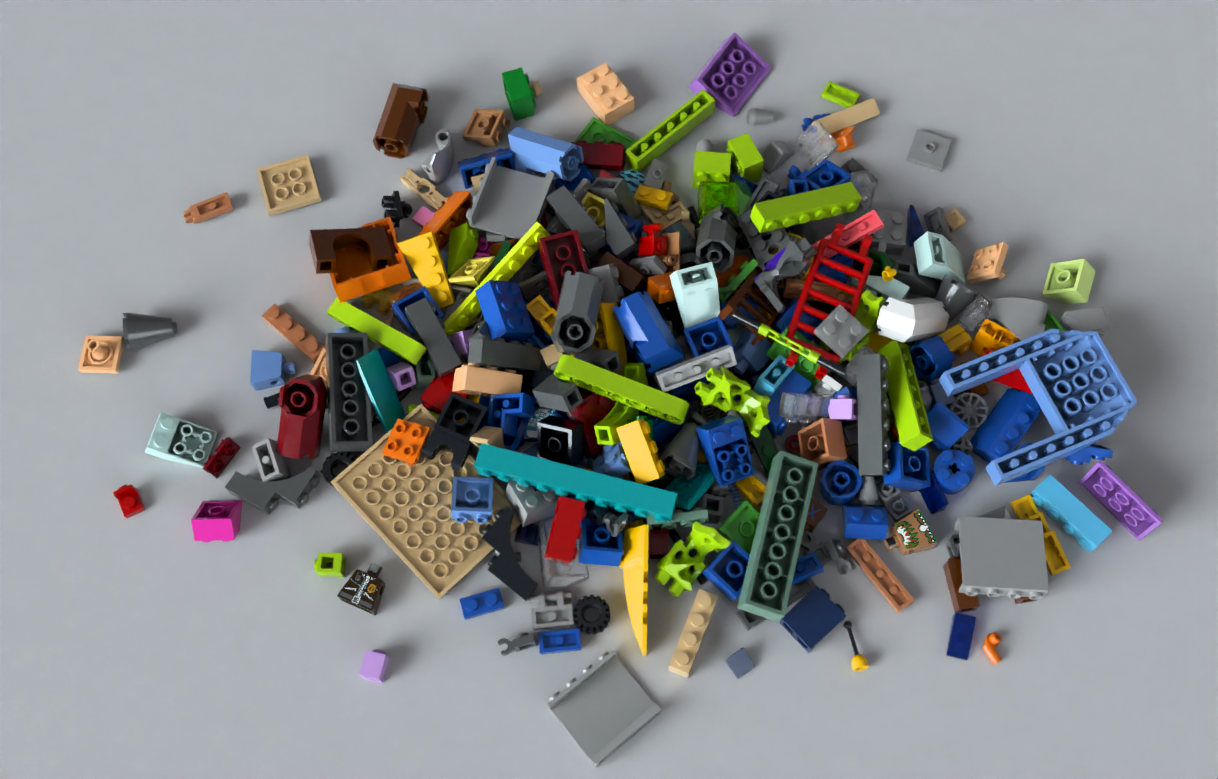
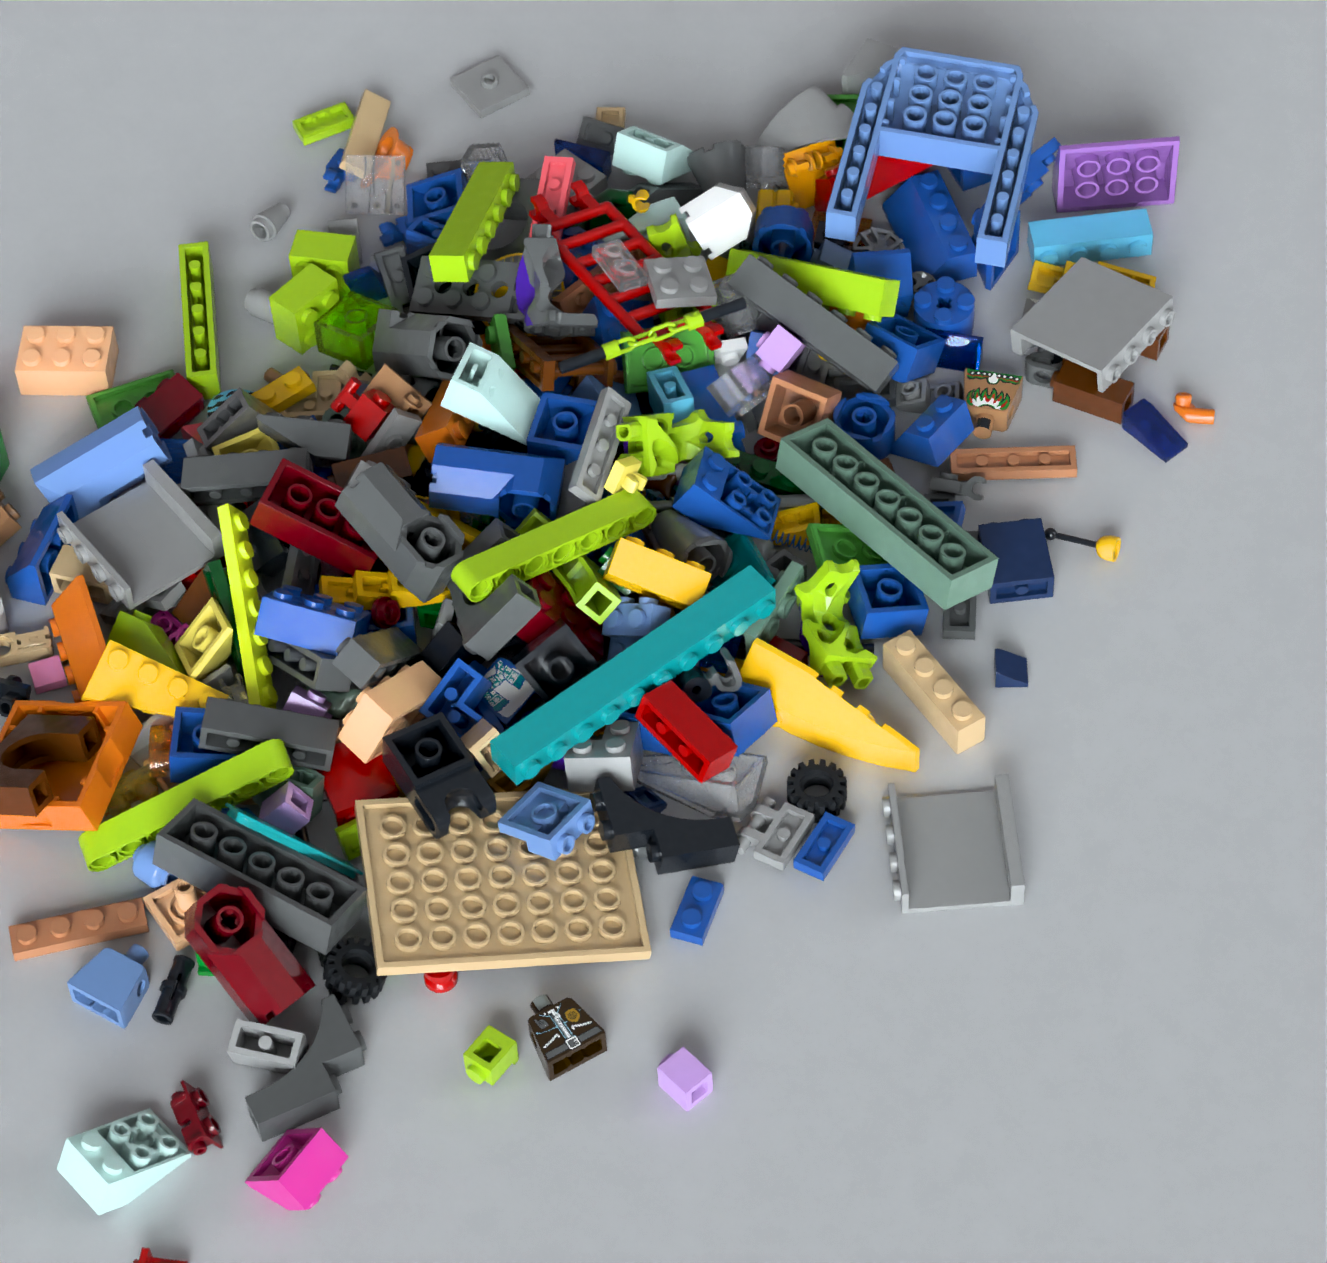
camera: 55 degrees left, 15 degrees down
orange hinge [381,419,431,466] -> none
dark grey plate [498,633,536,656] -> none
tan tile [540,344,563,369] -> none
light grey plate [643,158,669,190] -> none
medium lavender slope [688,32,771,117] -> none
light grey cone [859,476,879,505] -> none
light nougat plate [966,242,1009,284] -> none
yellowish green slope [1042,259,1095,304] -> none
none -> dark red plate [371,596,400,629]
none -> clear plate [591,239,648,292]
none -> light yellow tile [603,456,648,494]

